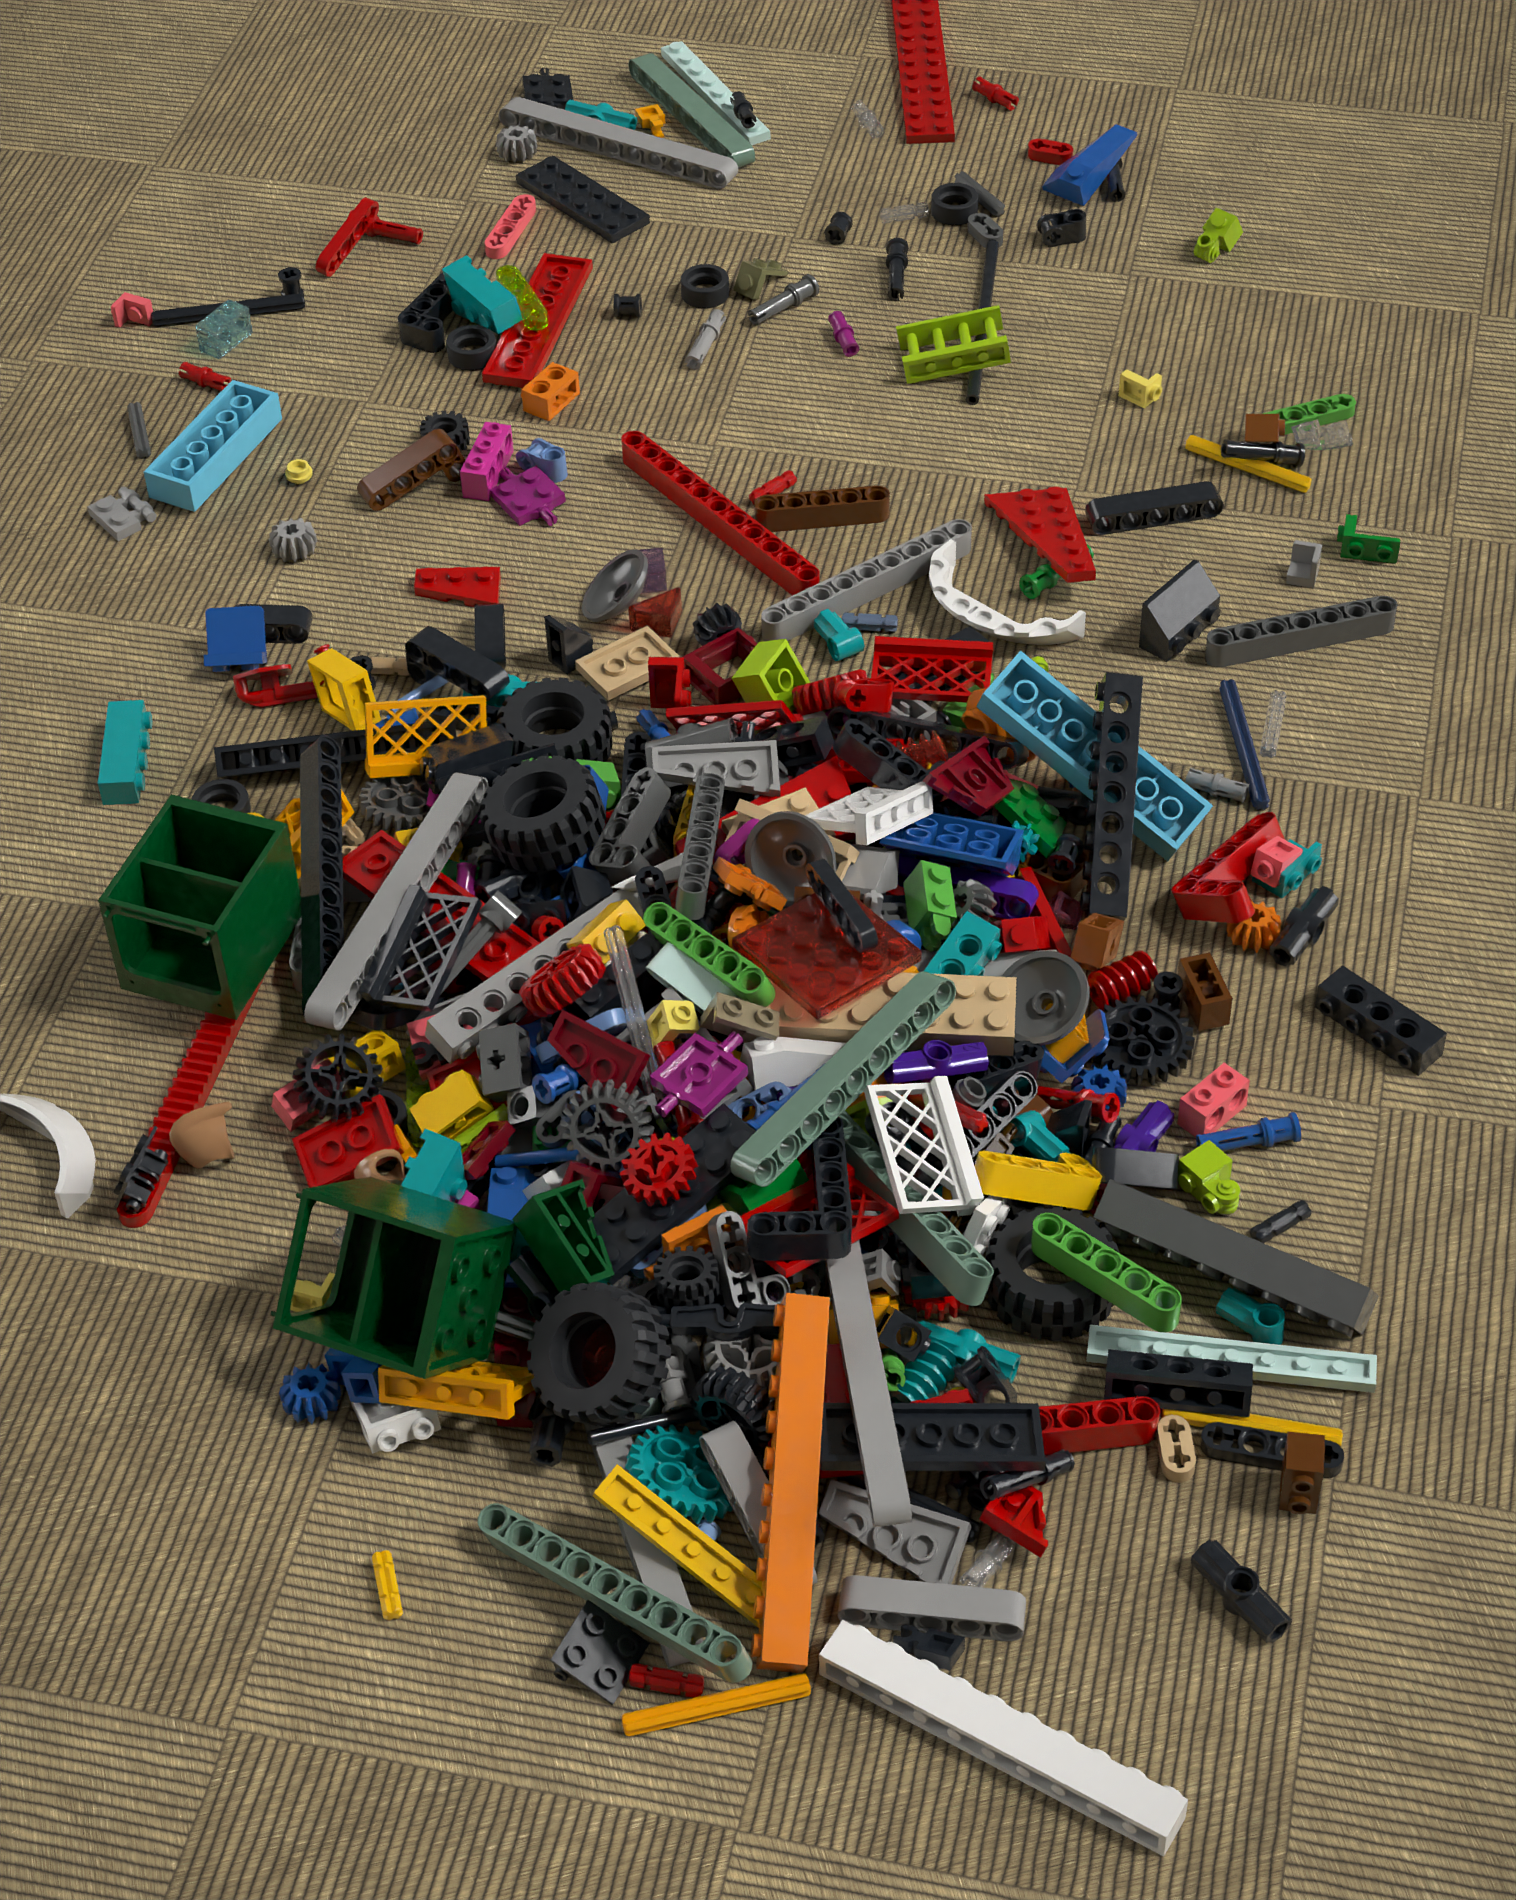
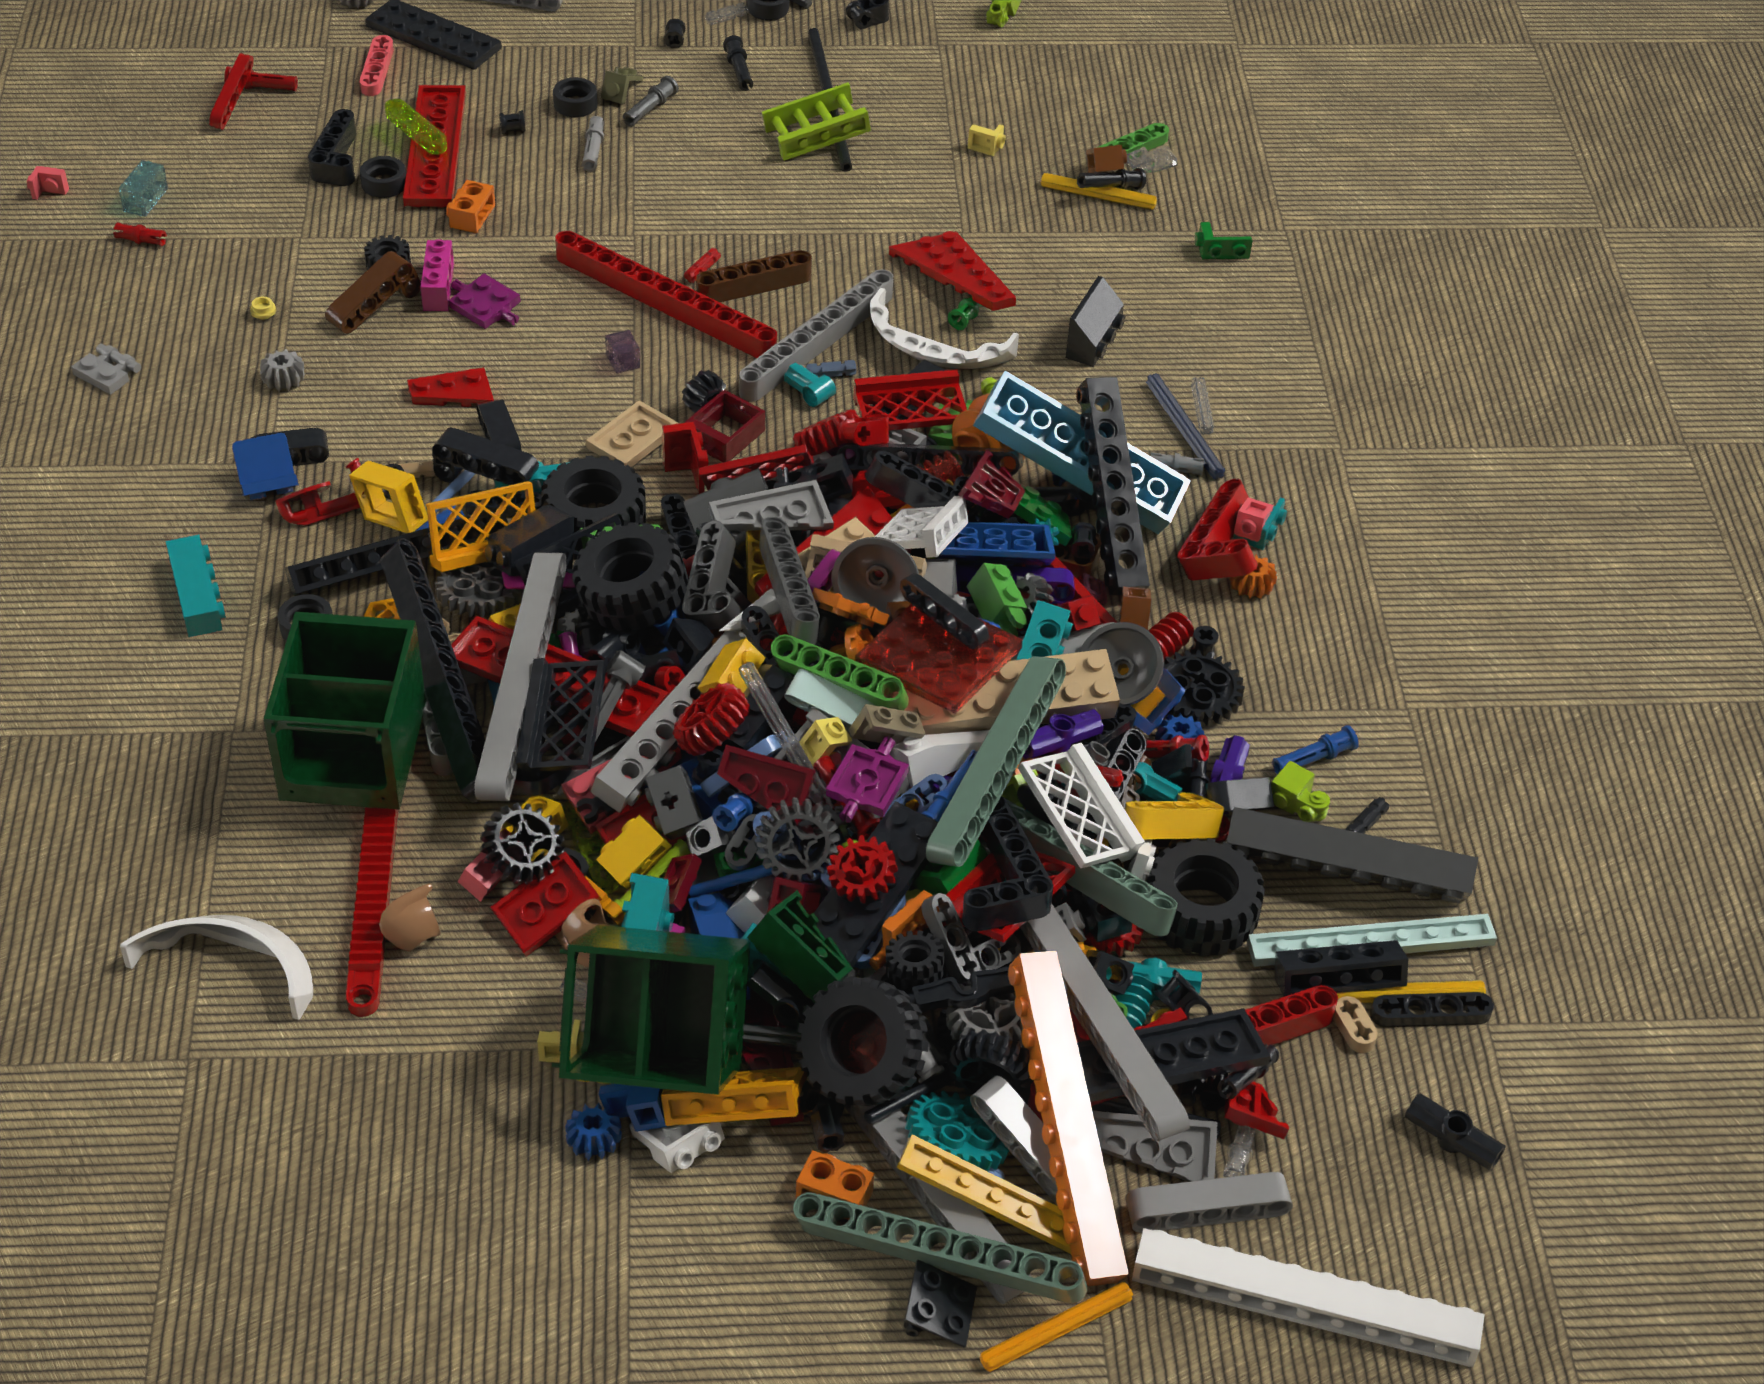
camera: 20 degrees left, 0 degrees up
black hinge [113,1126,168,1212] -> none
dark grey axle [127,402,151,459] -> none
medium azure brick [144,380,282,512] -> none
black axle [152,293,305,326] -> none
black bush [278,267,304,296] -> none
yellow axle [372,1550,403,1621] -> none
teal wedge [442,255,523,334] -> none
medium blue piece [516,438,568,483] -> none
black slope [544,615,593,675] -> none
dark grey dish [582,549,648,622] -> none
clear red slope [628,587,682,638] -> none
red axle [629,1663,705,1698] -> none
blue axle [636,709,670,741] -> none
lime brick [732,638,811,712] -> none
magenta pin [828,311,859,357] -> none
black plate [893,1624,965,1671] -> none
dark grey beam [968,213,1003,248] -> none
bright green beam [1031,1213,1182,1333] -> none
black beam [1085,481,1224,535] -> none
coral brick [1177,1063,1250,1137] -> none
reddish brown brick [1178,952,1233,1031] -> none
dark grey beam [1205,596,1398,668] -> none
teal piece [1216,1287,1285,1345] -> none
black piece [1269,886,1339,967] -> none
reddish brown brick [1279,1431,1325,1514] -> none
light grey panel [1286,540,1322,589] -> none
black brick [1315,965,1447,1076] -> none
none -> orange brick [796,1150,874,1220]

